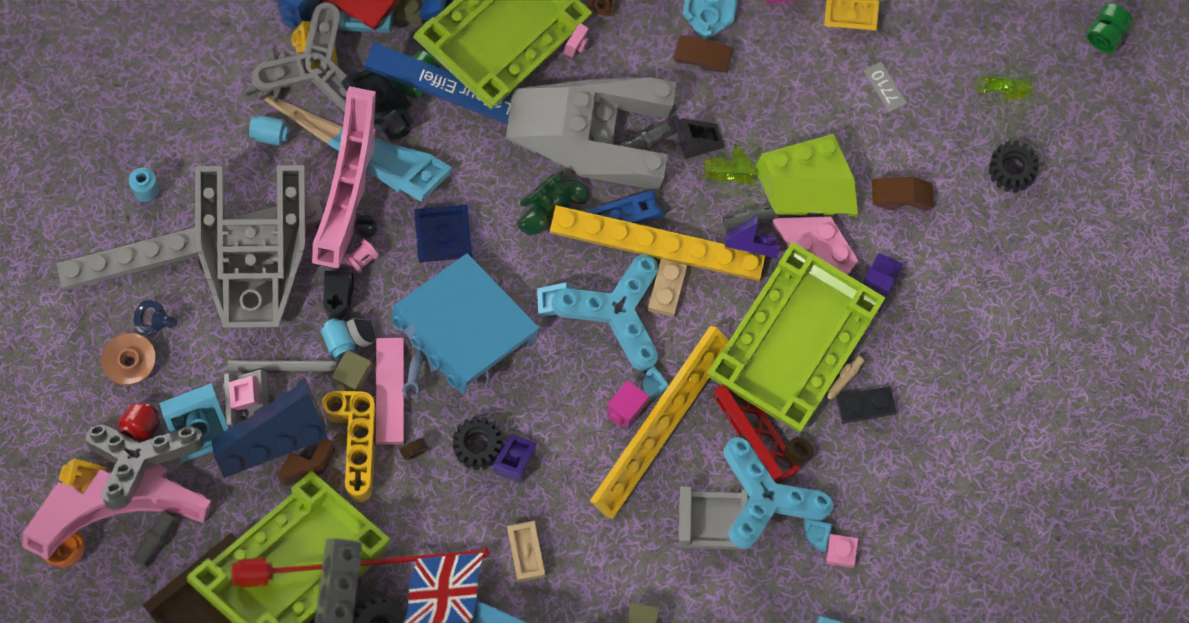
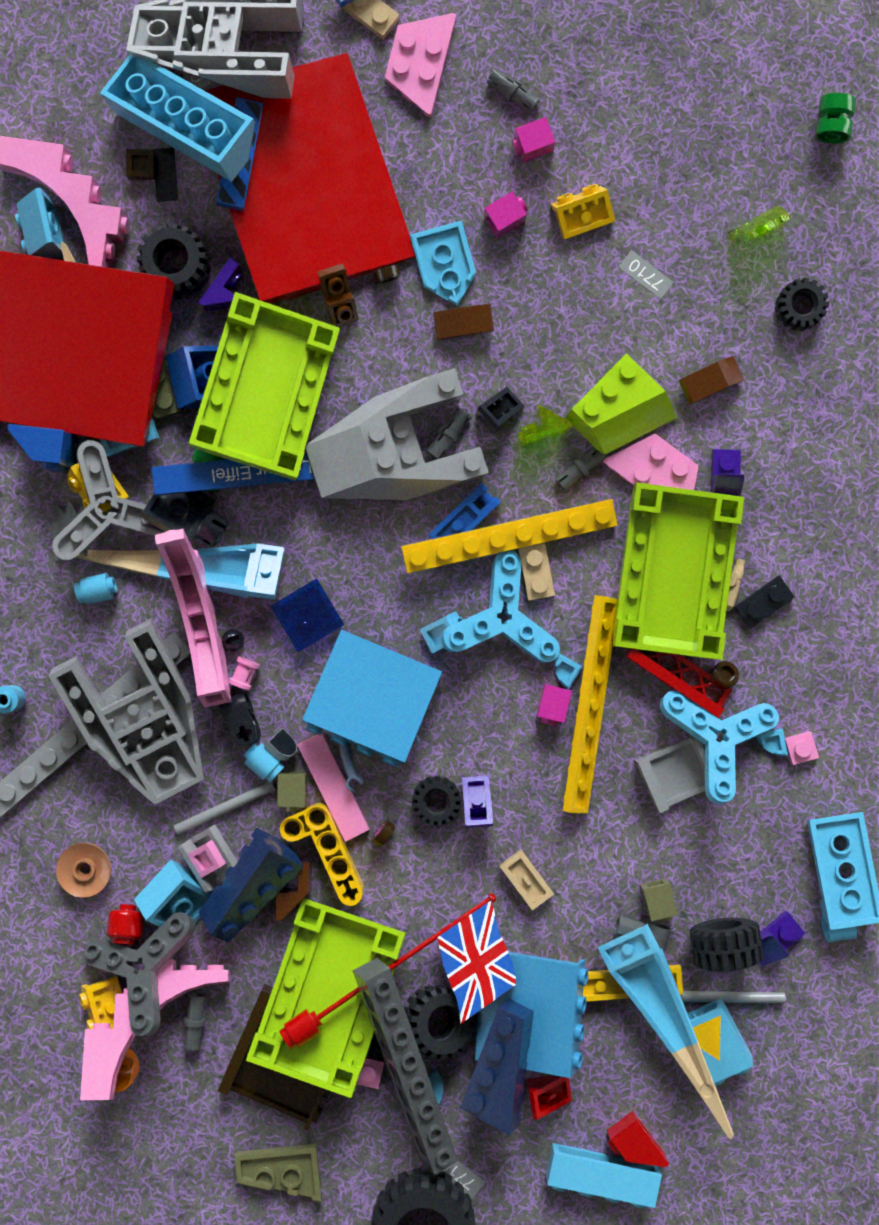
camera: 25 degrees left, 20 degrees up
dark blue piece [133,300,177,336] -> none
dark green animal [516,170,589,235] -> none
bright pink plate [564,23,589,58] -> none
dark purple slope [724,215,780,258] -> none

